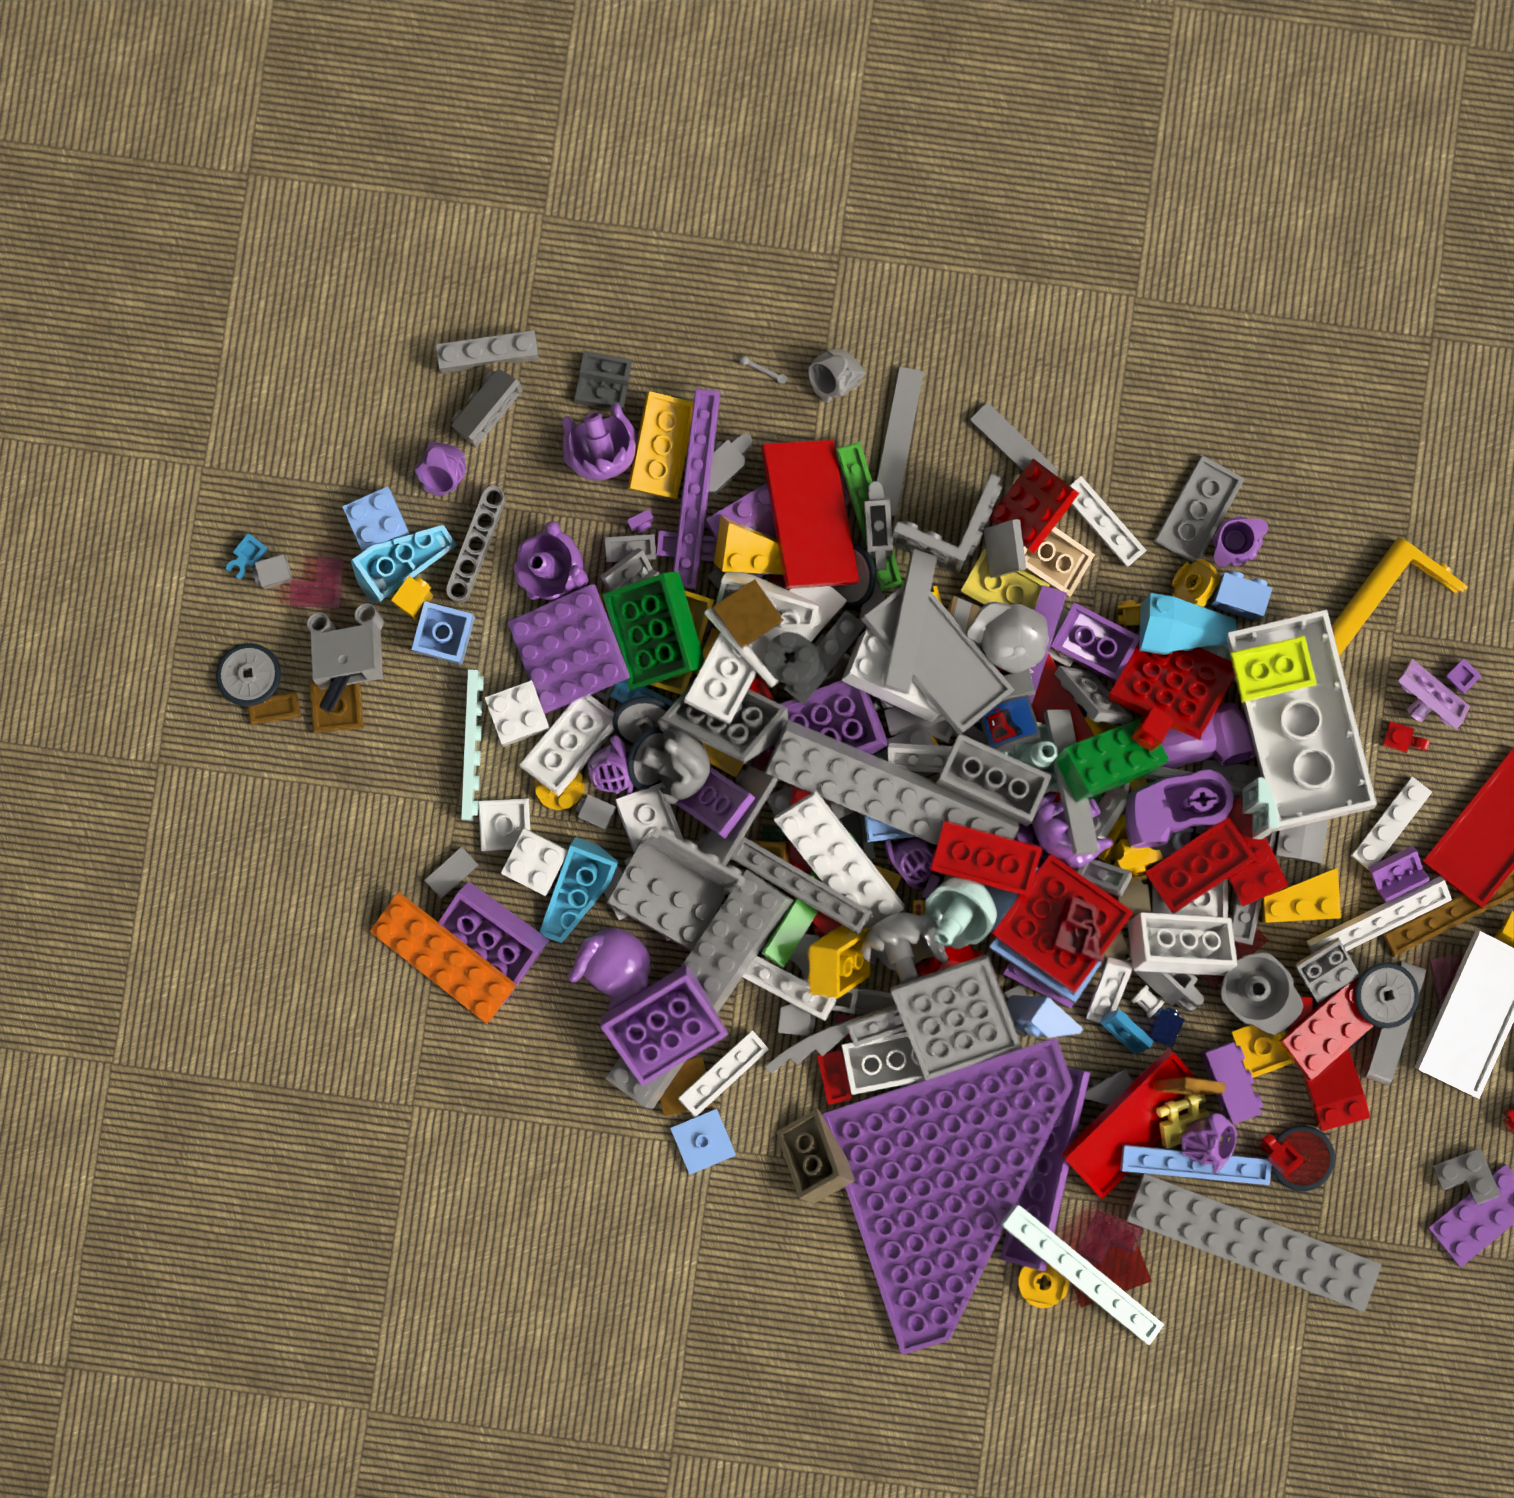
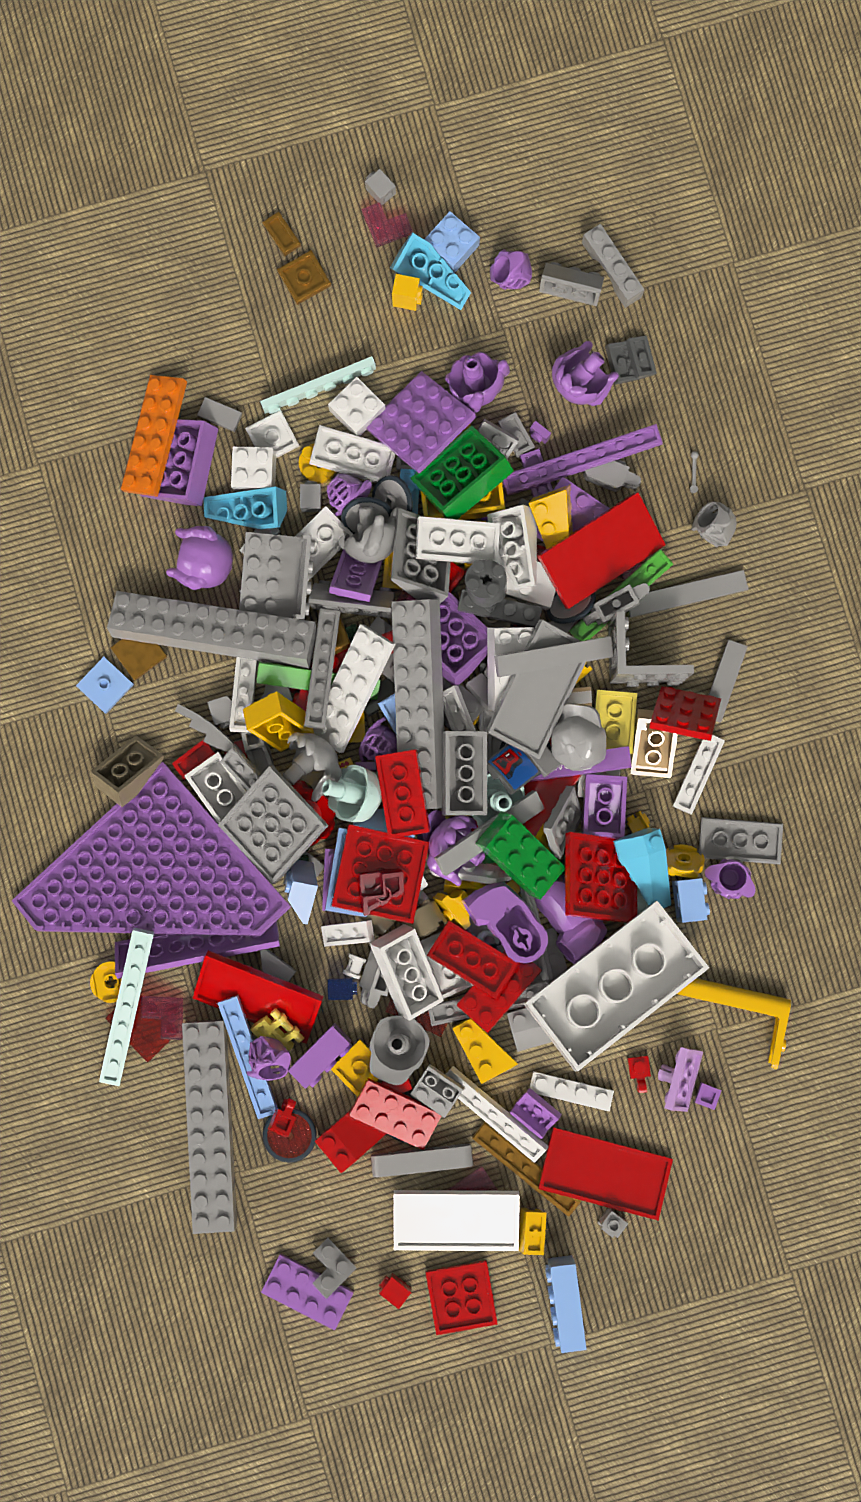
camera: 70 degrees right, 0 degrees up
light grey wheel [216,643,281,706] -> none
dark azure plate [226,533,269,580] -> none
light grey piece [307,603,384,712] -> none
light blue brick [411,601,475,665] -> none
light grey beam [446,486,506,604] -> none
medium lavender slope [601,964,728,1087] -> none
yellow plate [628,391,694,500] -> none
white plate [678,1031,769,1117] -> none
white bar [704,607,779,687] -> none
pearl gold tile [713,579,783,649] -> none
light grey tile [984,520,1026,578] -> none
light grey plate [1078,860,1132,897] -> none
dark azure plate [1100,1009,1153,1054] -> none
red brick [1131,706,1174,752] -> none
pearl gold tile [1154,1078,1226,1095] -> none
neon yellow tile [1230,635,1317,702] -> none
light aqua slope [1242,777,1279,839] -> none
light grey wheel [1355,962,1419,1028] -> none

